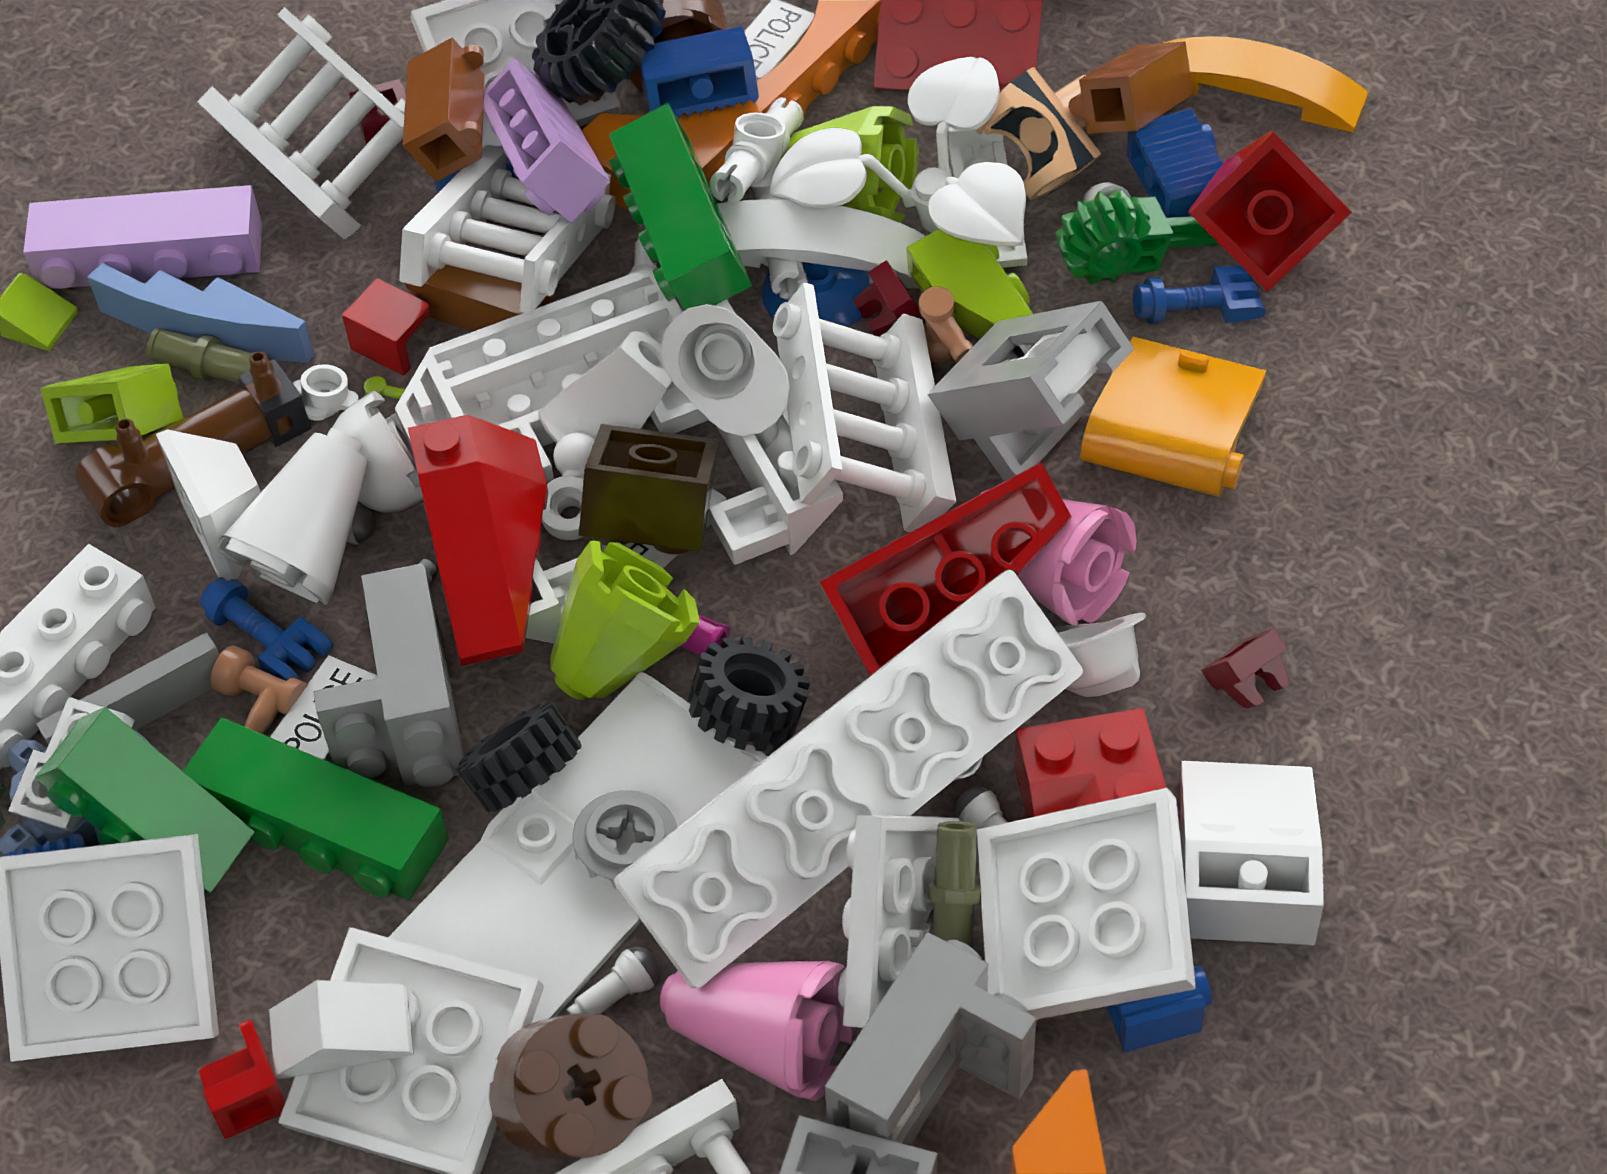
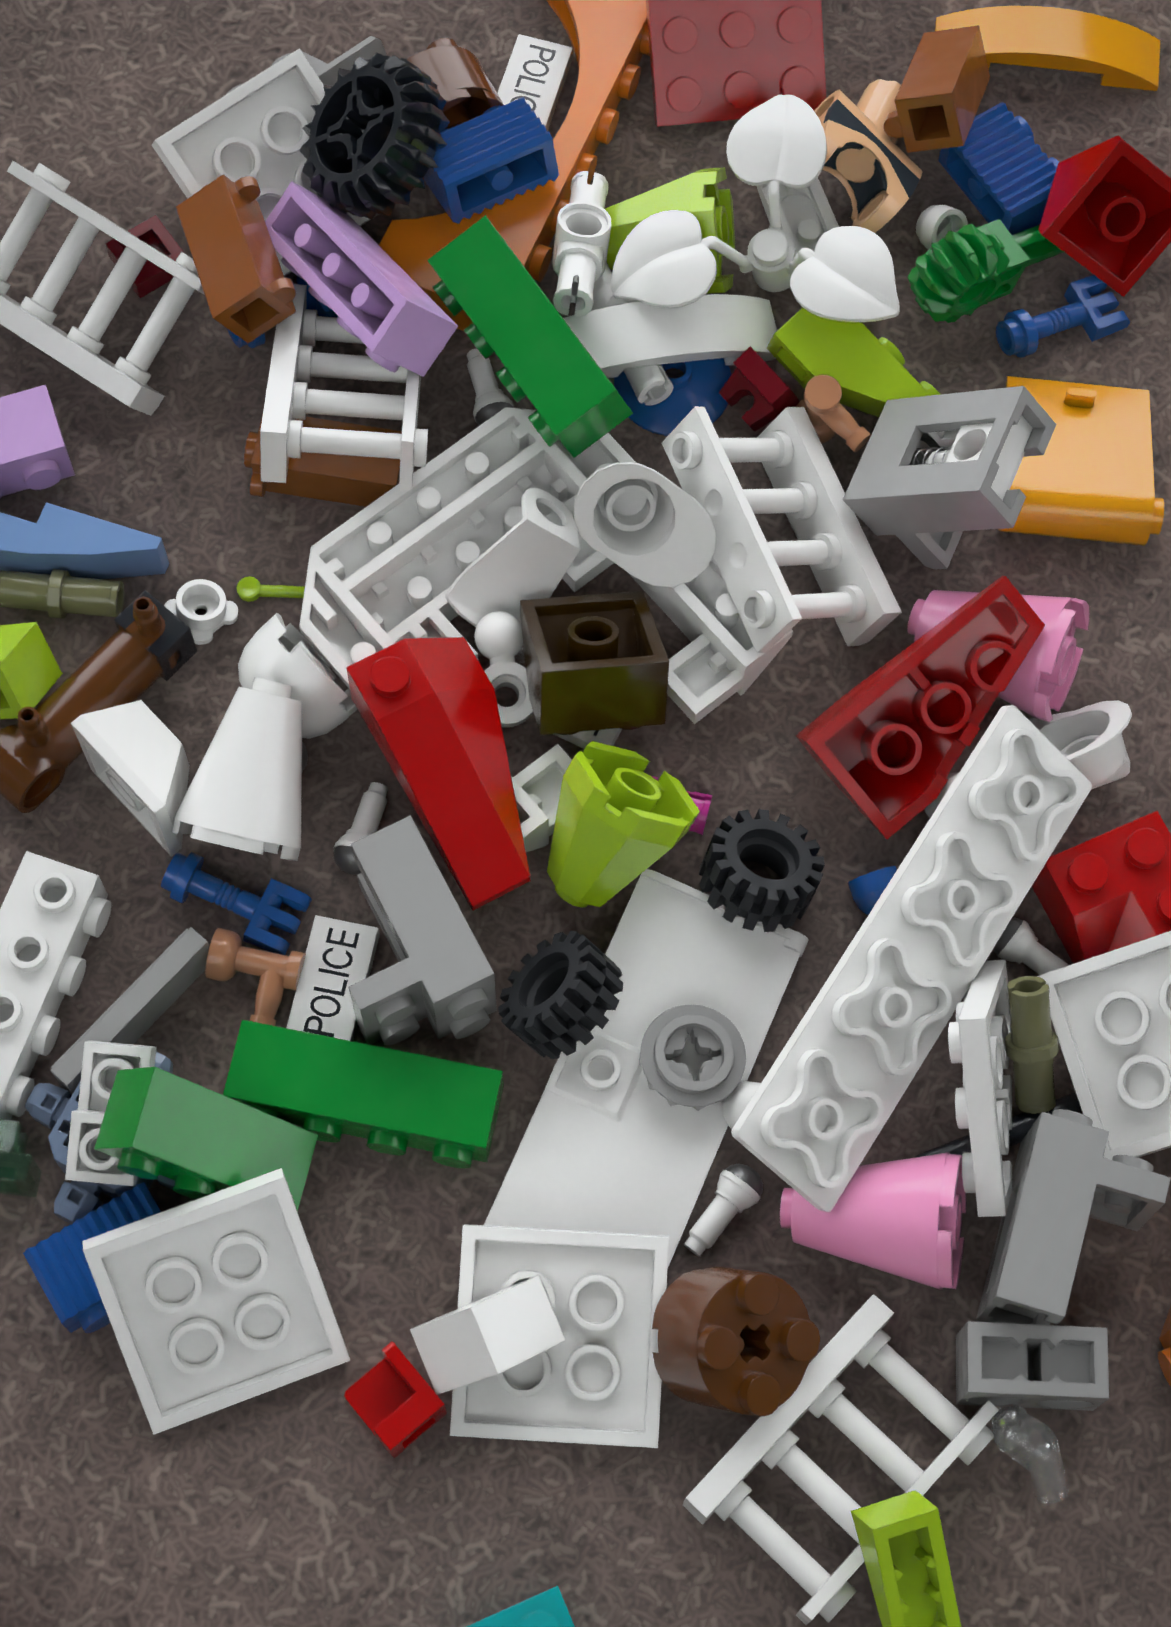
camera: 20 degrees left, 15 degrees up
panel [342,278,430,376] -> none

